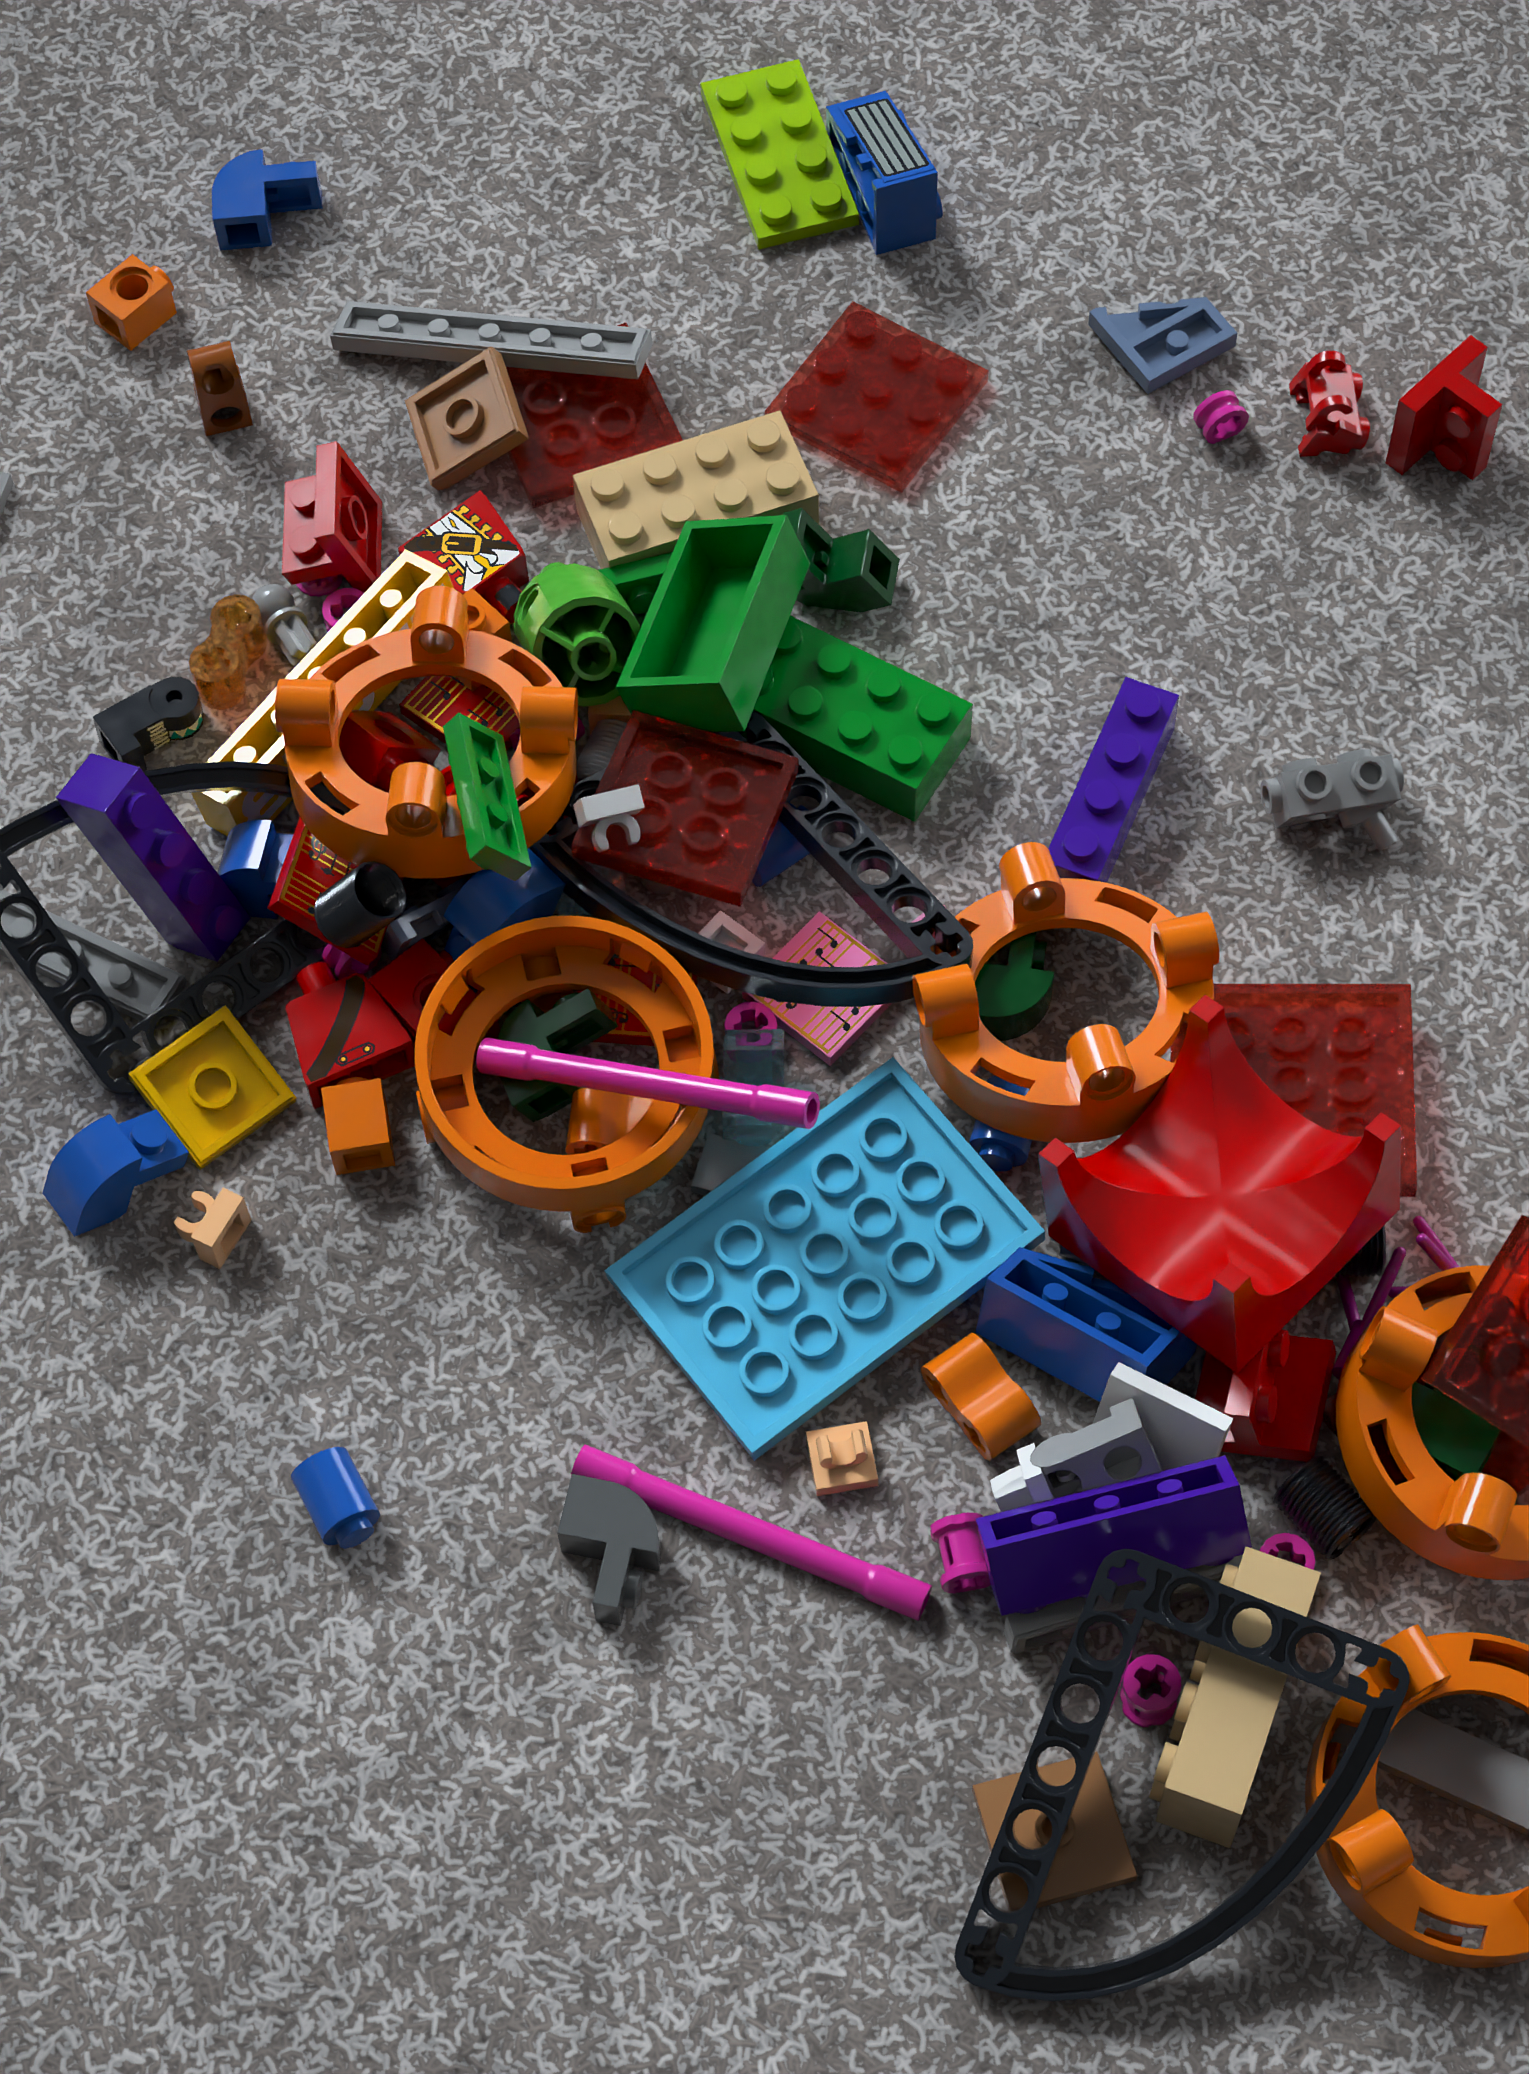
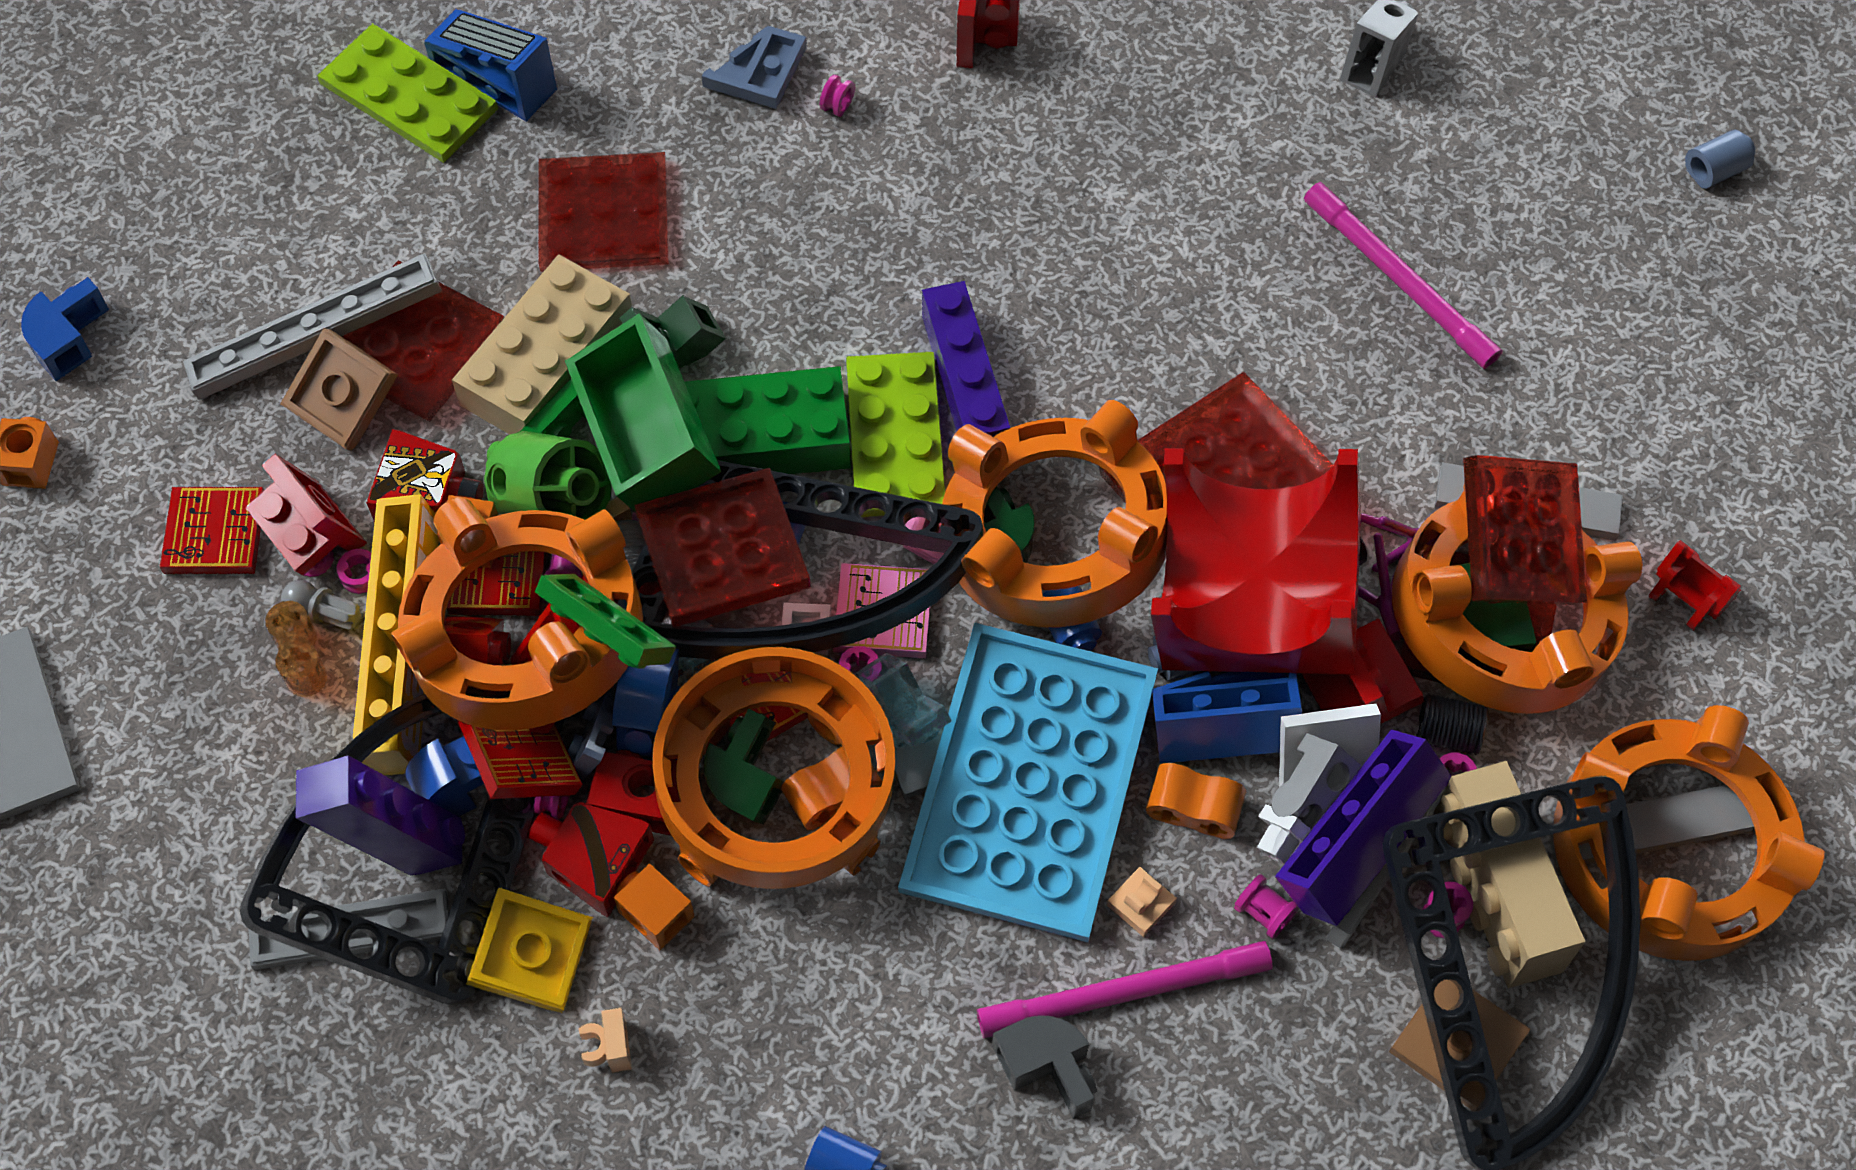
camera: 40 degrees left, 0 degrees up
blue brick [43,1109,189,1237] -> none
black leg [93,677,204,772] -> none
dark orange leg [187,341,253,436] -> none
black piece [314,861,407,949] -> none
dark pink piece [476,1038,820,1129] -> none
white tile [573,784,645,852] -> none
light grey brick [1260,749,1404,851] -> none
red piece [1289,351,1370,457] -> none
none -> red tile [160,487,264,574]
none -> lime plate [846,352,945,517]

